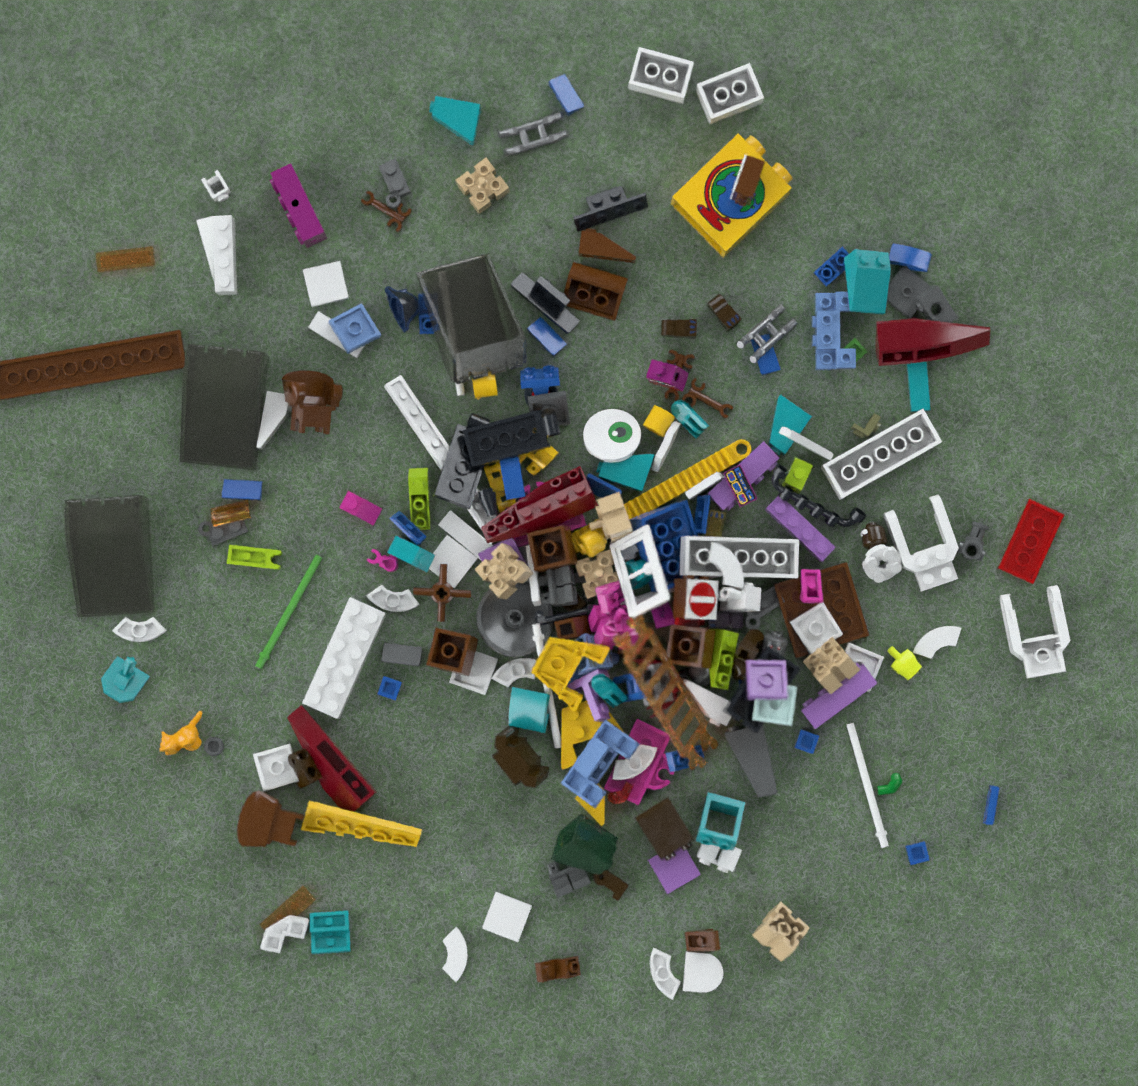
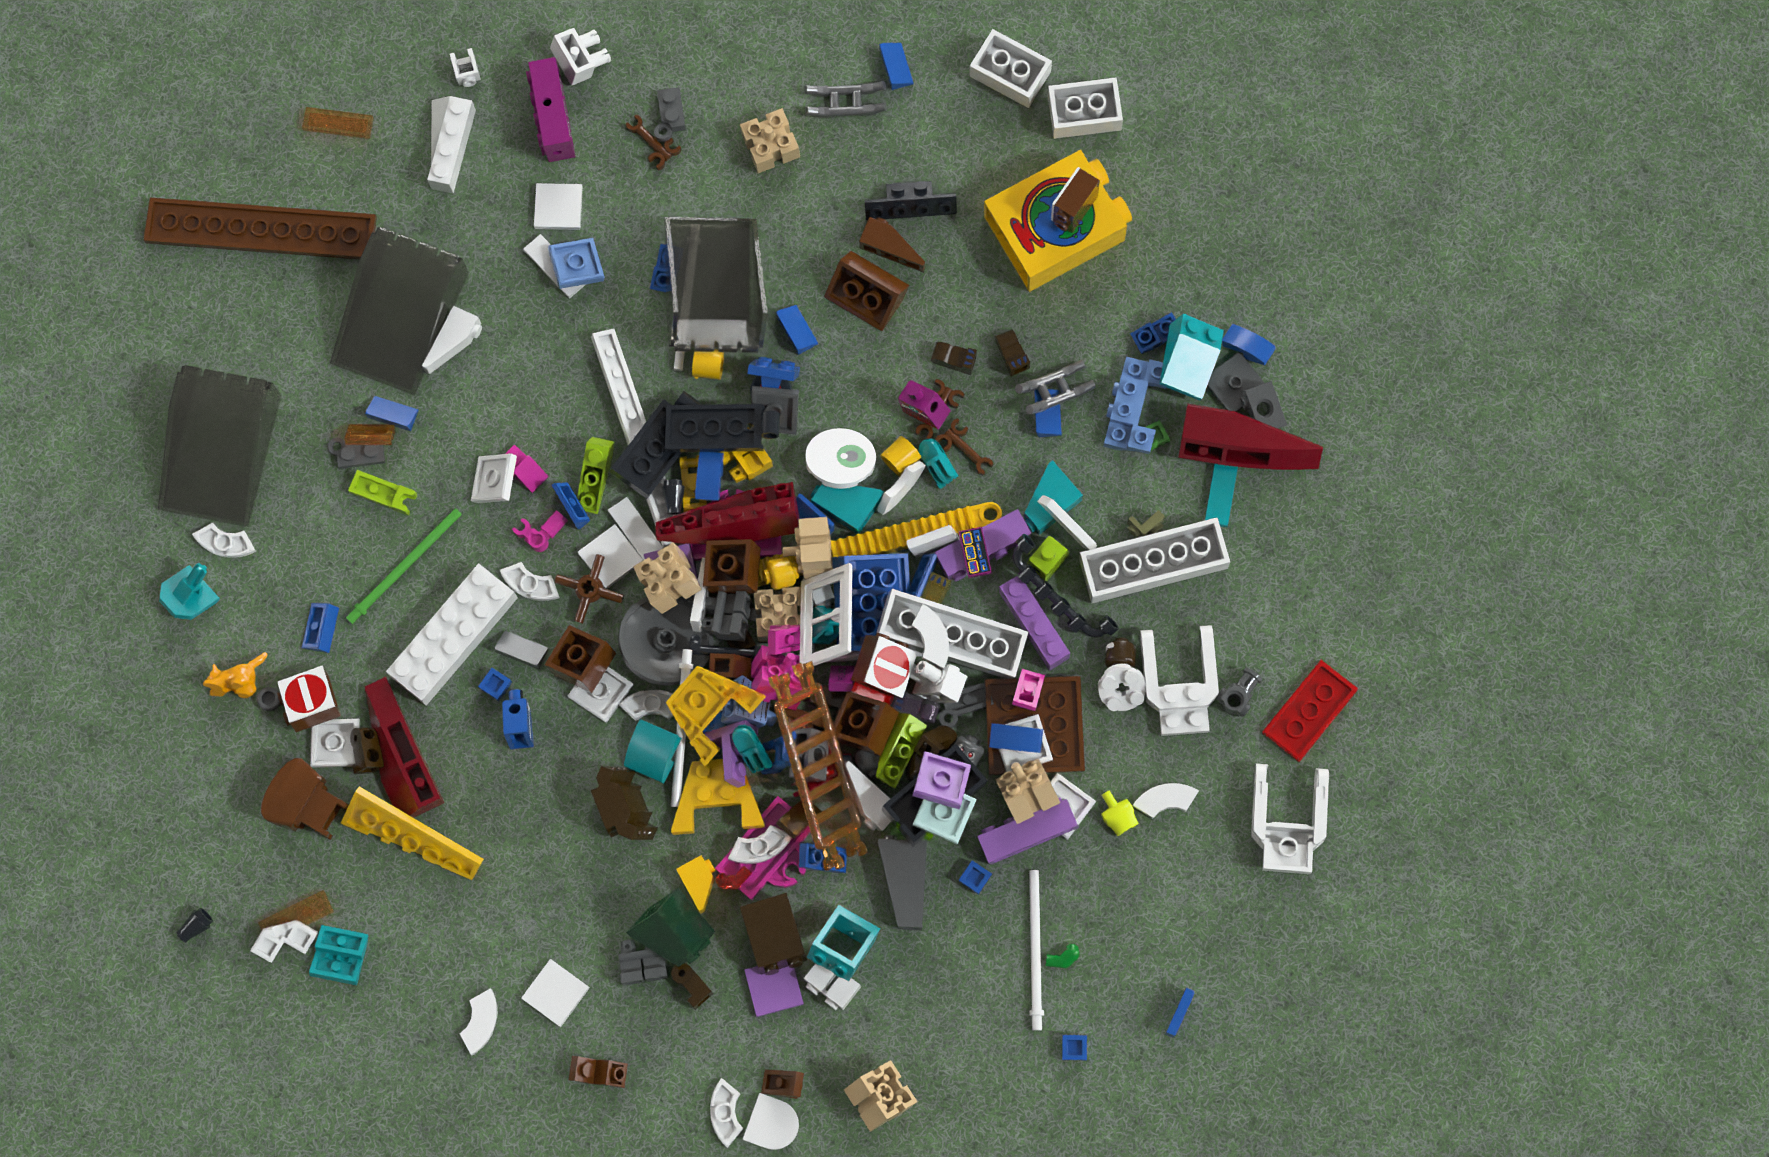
camera: 20 degrees right, 10 degrees down
reddish brown piece [282,370,343,435] -> none
hat [384,286,420,333] -> none
teal slope [387,536,436,572] -> none
teal slope [429,96,481,145] -> none
bracket [510,272,580,334] -> none
medium blue bracket [561,719,640,808] -> none
none -> black cone [176,908,213,943]
none -> piece [277,666,341,732]
none -> blue slope [302,603,339,653]
none -> white tile [471,454,517,503]
none -> blue torso [502,689,534,750]
none -> white brick [550,28,611,86]
none -> dark brown slope [776,797,824,839]
none -> blue slope [989,723,1043,753]

